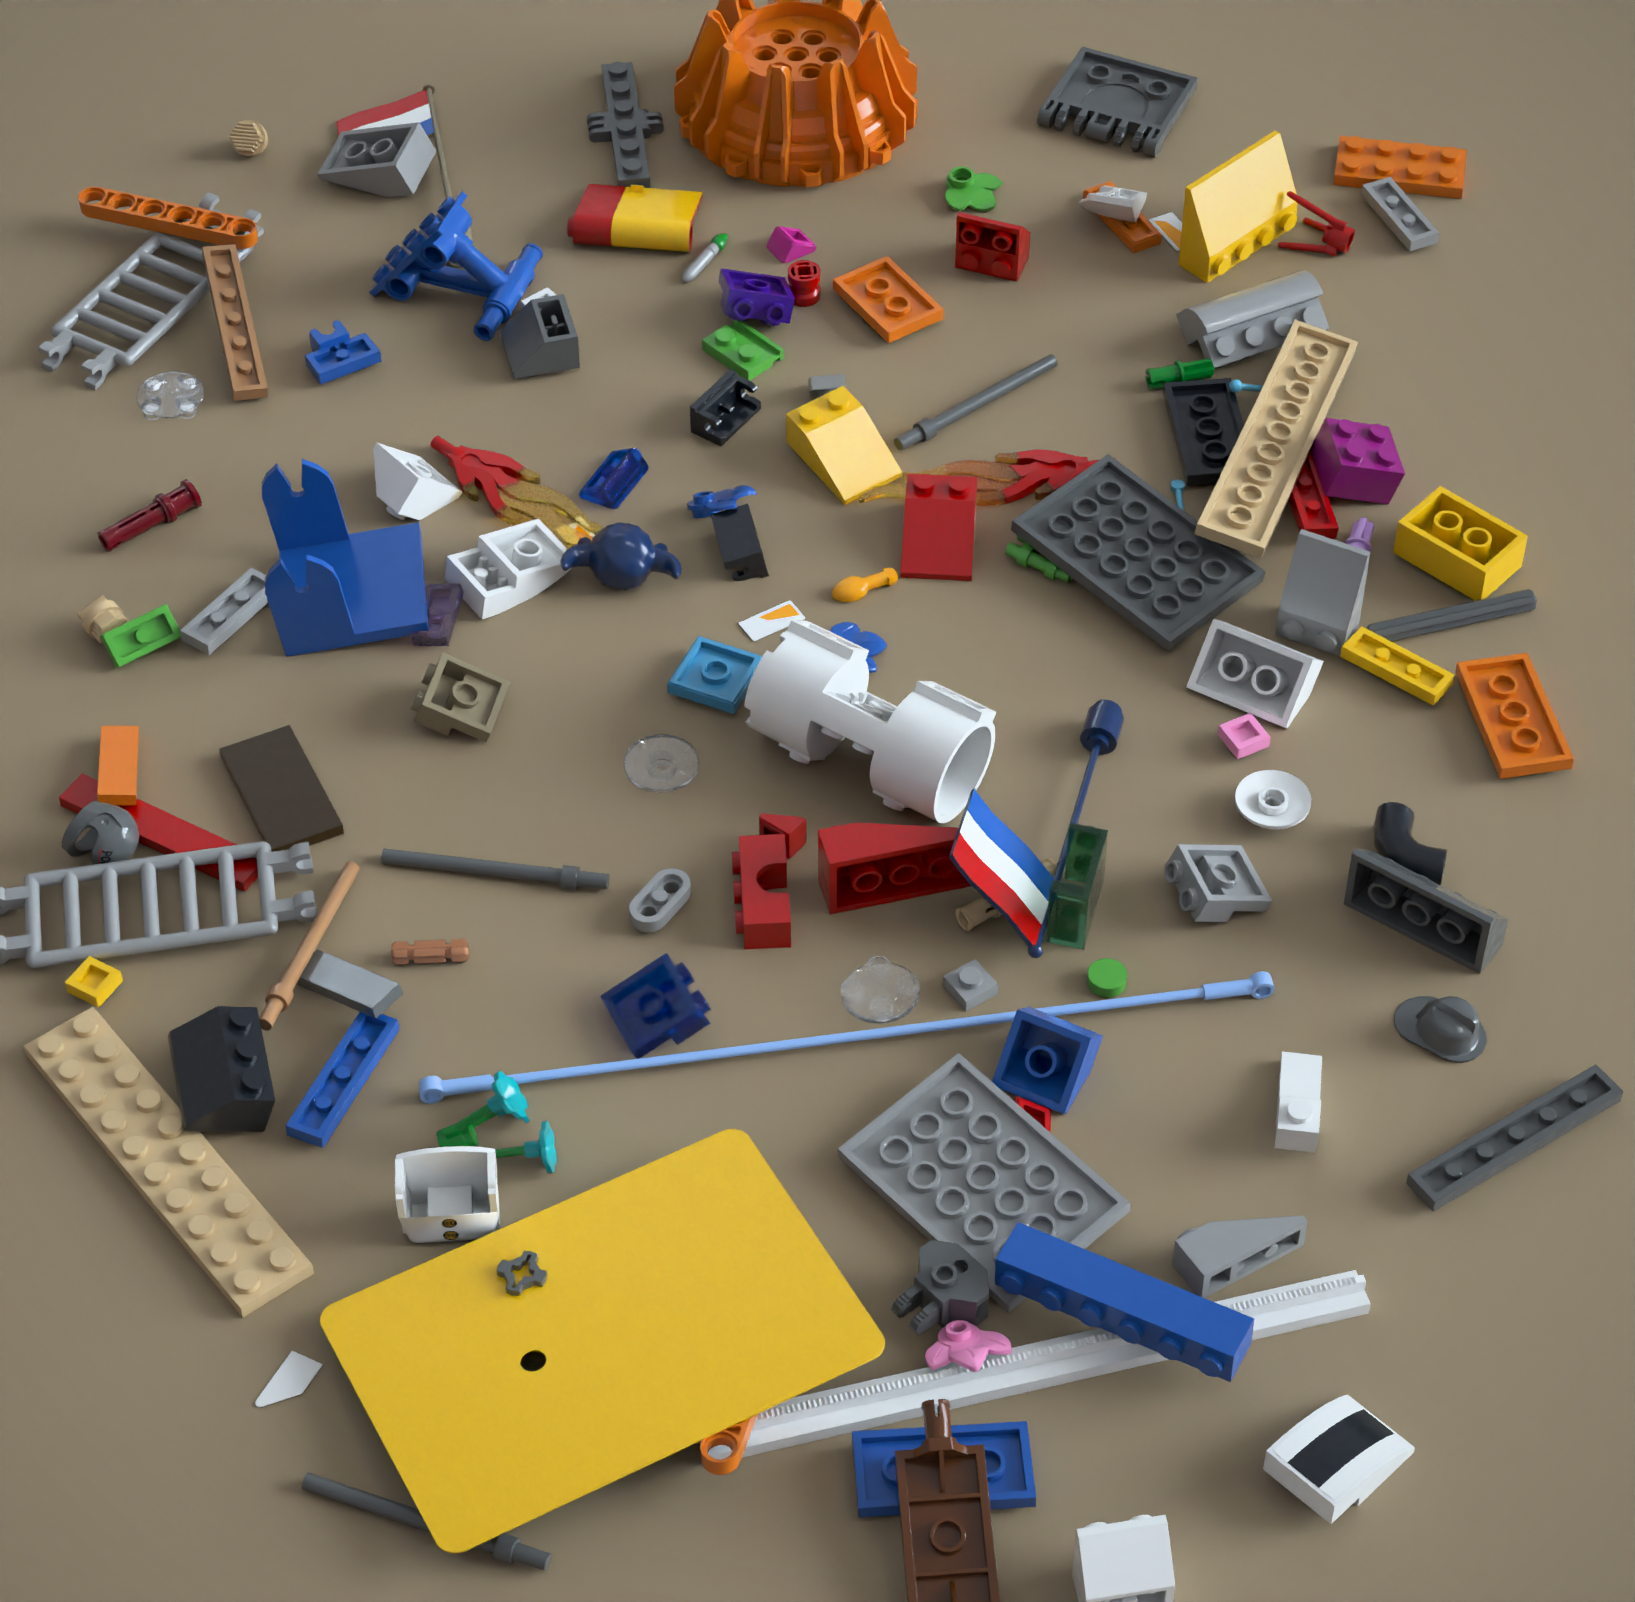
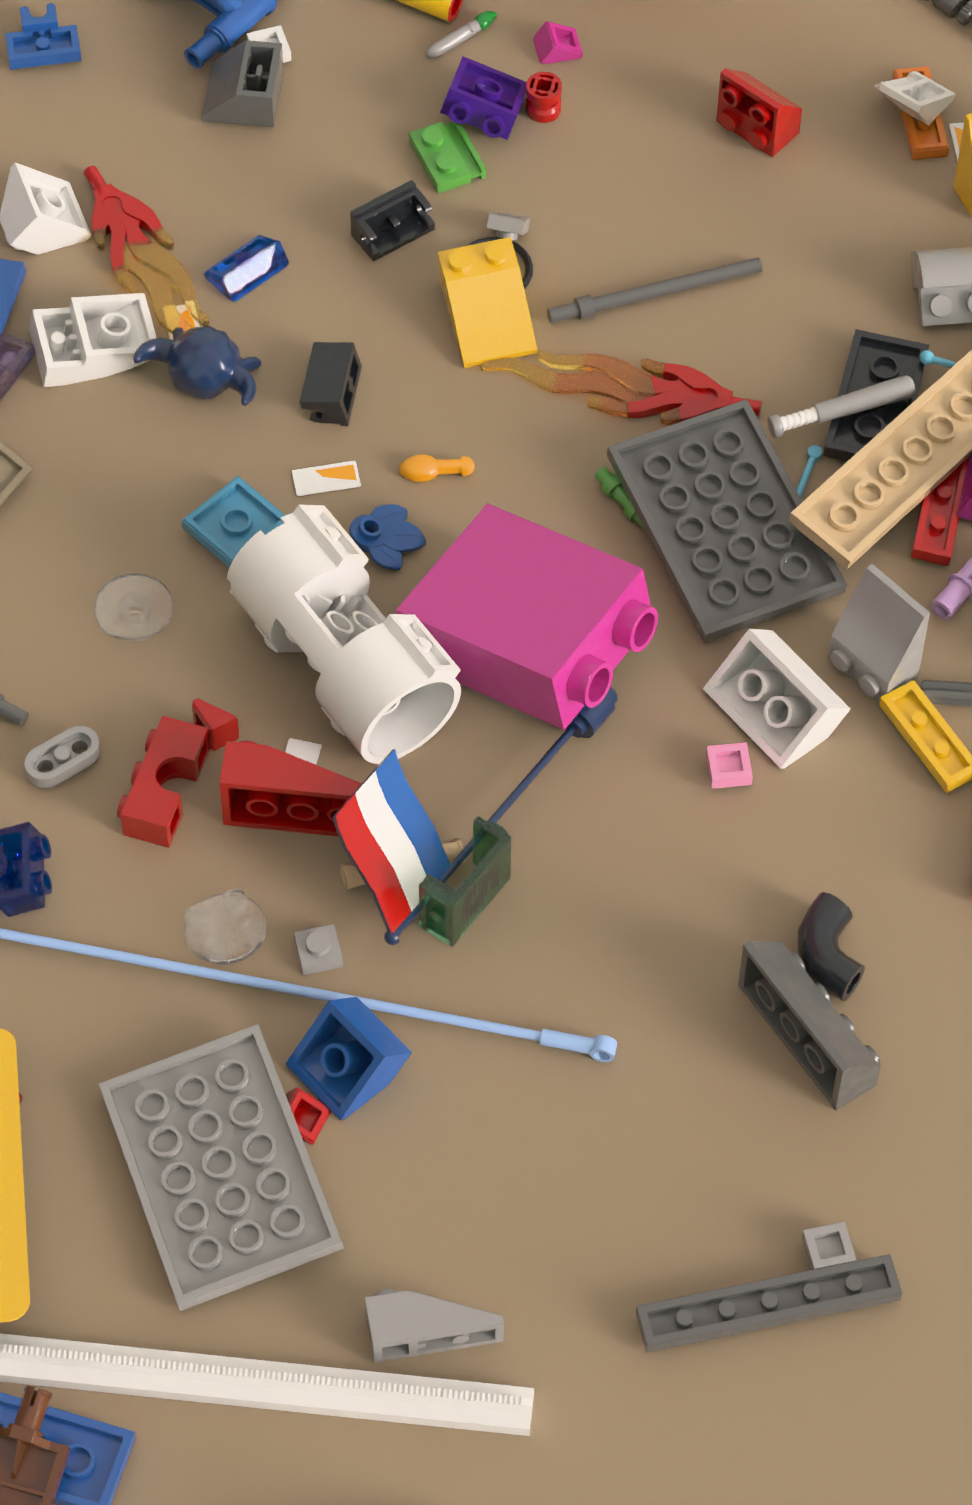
camera: 20 degrees right, 10 degrees up
blue plate [687,485,757,518] -> none
orange plate [833,256,944,344] -> none
dark grey hinge [891,1240,989,1335] -> none
red slope [900,473,978,581] -> none
bright pink plate [925,1320,1012,1372] -> none
bright green plate [945,166,1003,212] -> none
blue brick [995,1222,1254,1382] -> none
bright green tile [1087,958,1127,998] -> none
green axle [1145,359,1214,390] -> none
light grey plate [1164,844,1272,922] -> none
white dish [1235,770,1312,829] -> none
white slope [1274,1051,1322,1153] -> none
dark grey piece [1394,996,1487,1063] -> none
none -> dark pink brick [396,503,658,730]
none -> light grey piece [767,375,915,438]
none -> light grey plate [802,1221,856,1270]

